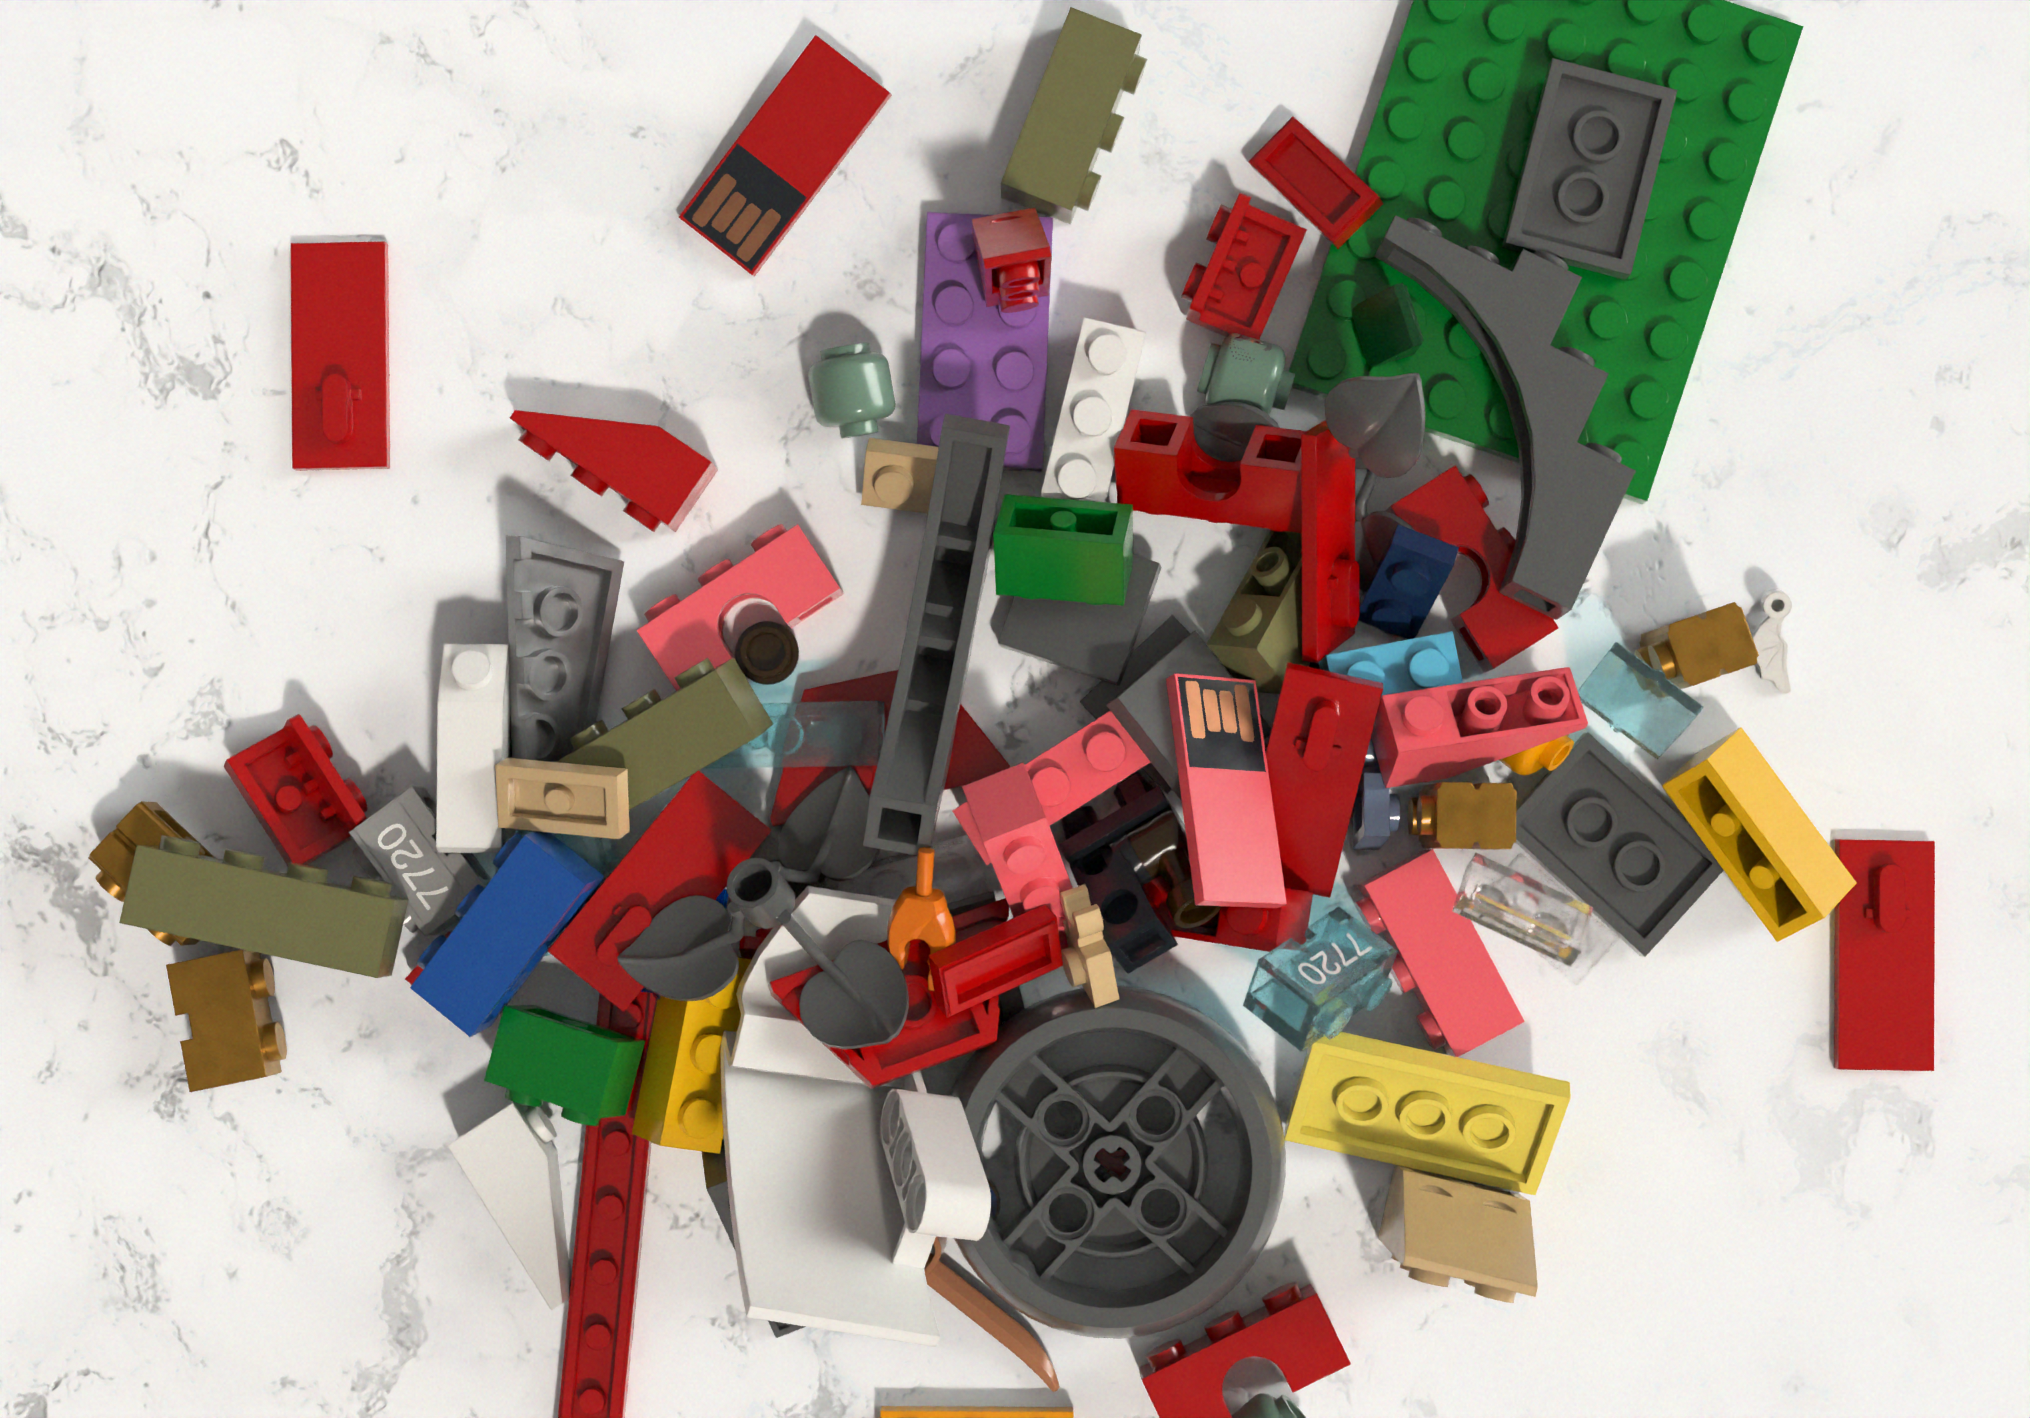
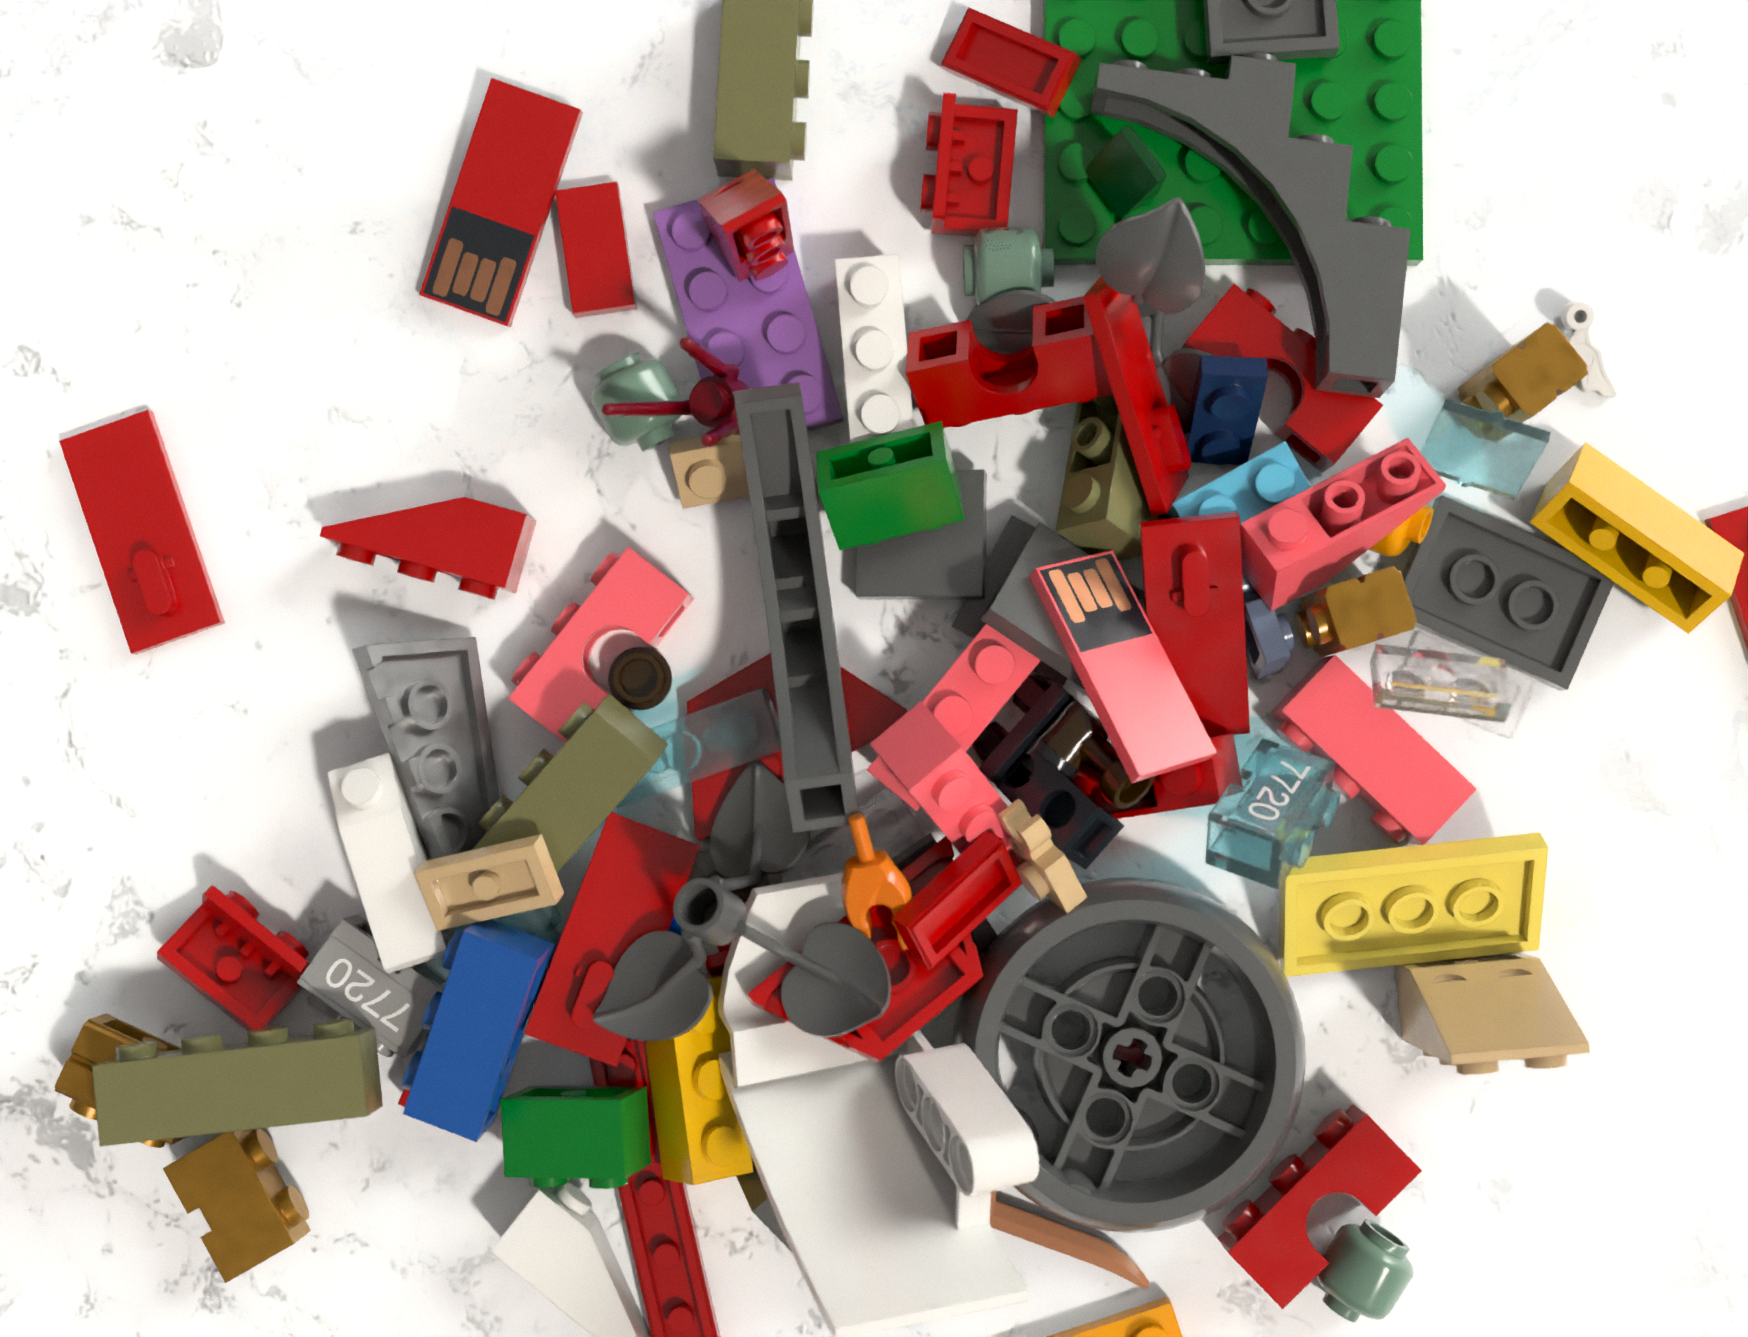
camera: 15 degrees left, 0 degrees up
none -> red tile [555,181,637,318]
none -> dark red plant [601,337,749,447]

